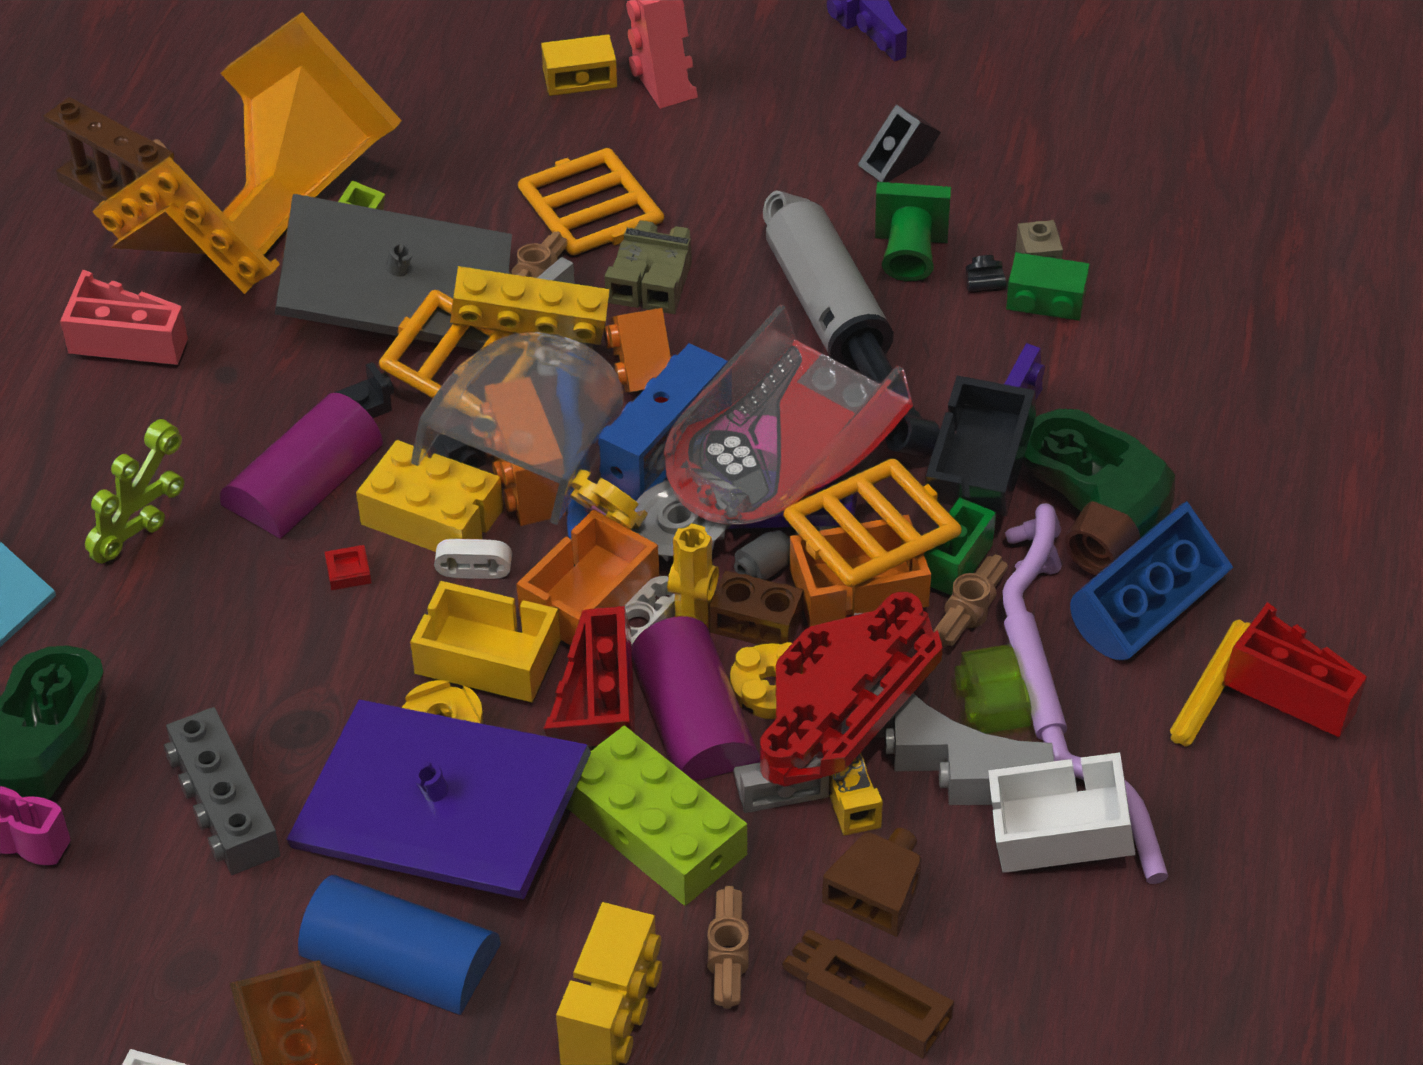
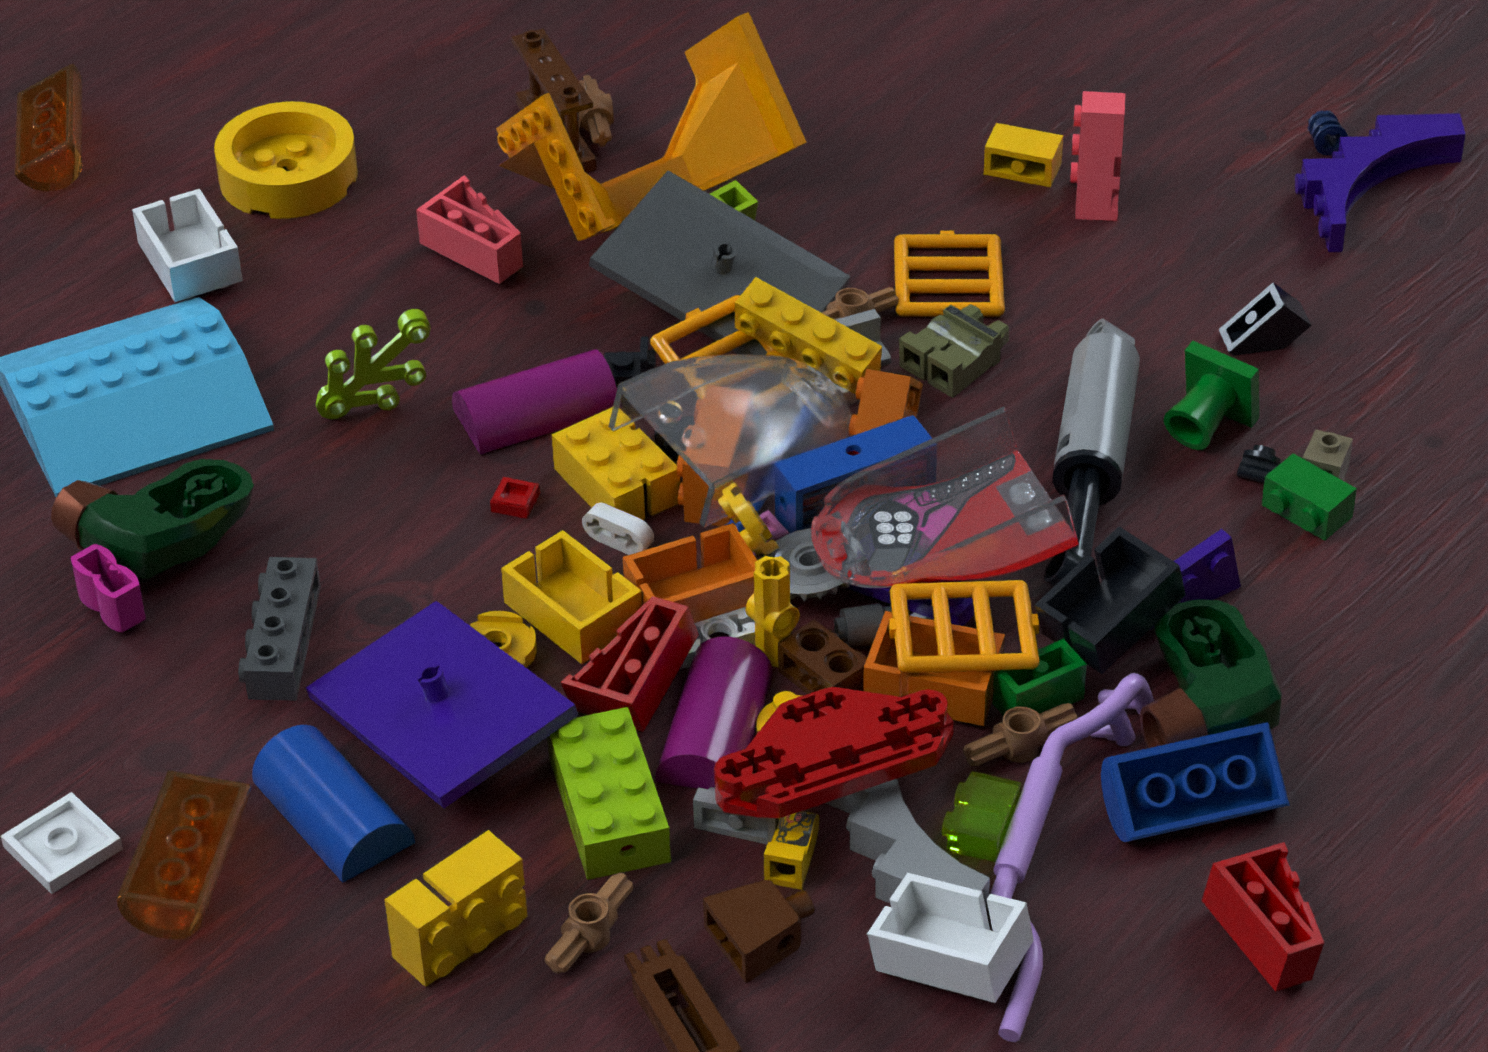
camera: 30 degrees right, 5 degrees down
yellow axle [1170,619,1251,747] -> none

